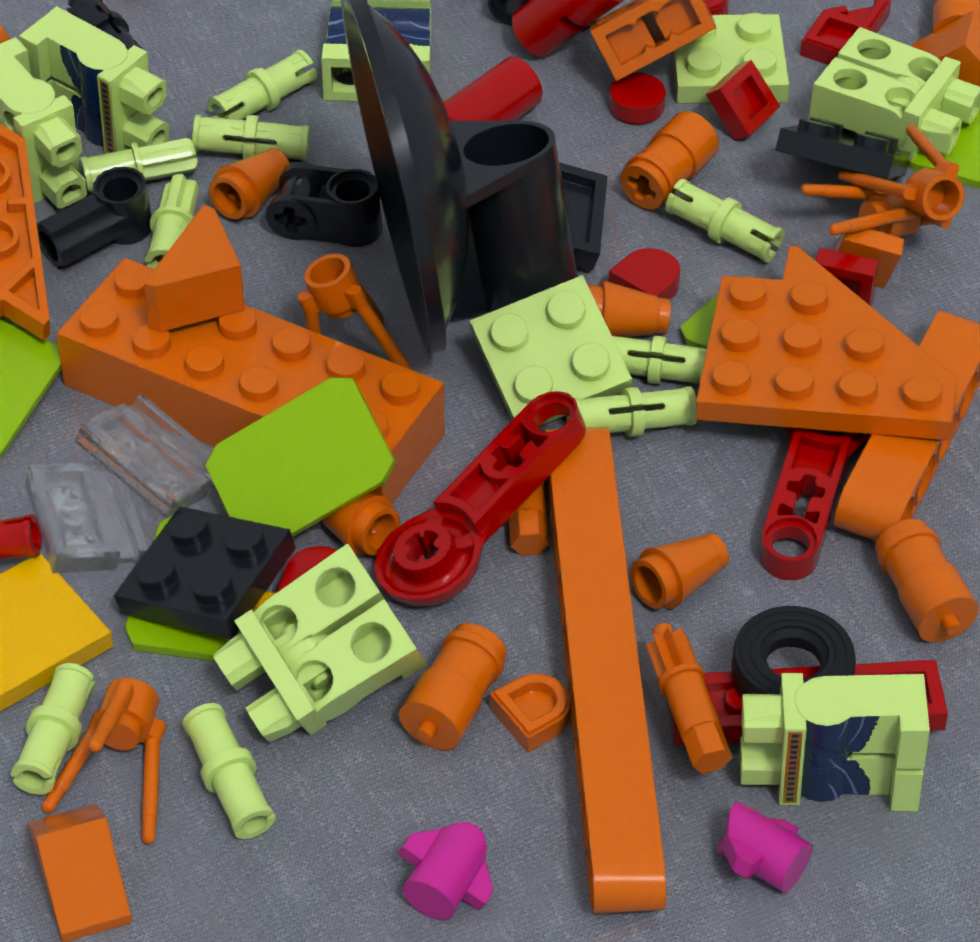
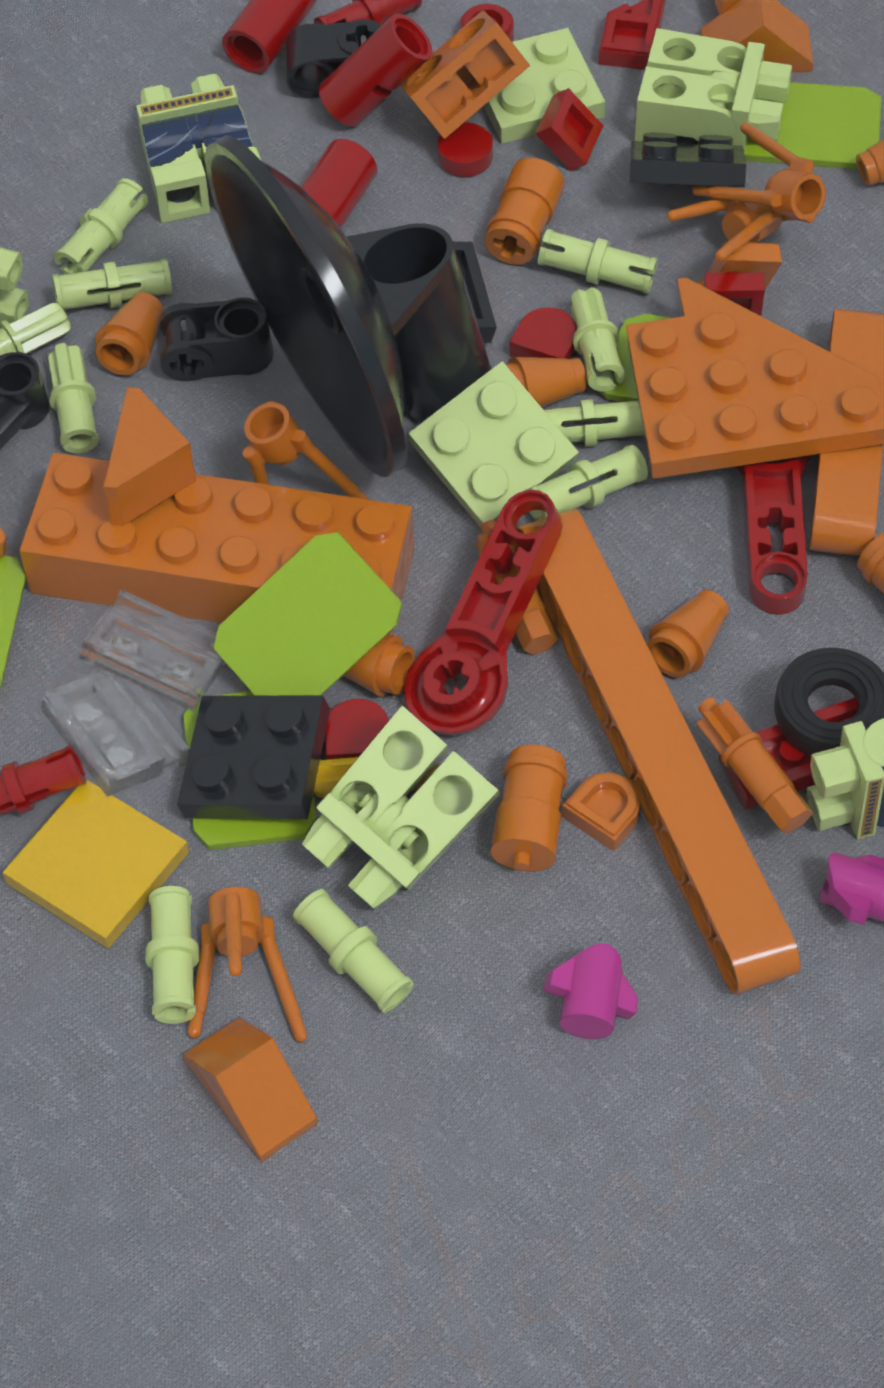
camera: 15 degrees left, 10 degrees up
none -> yellowish green axle [571,287,625,392]

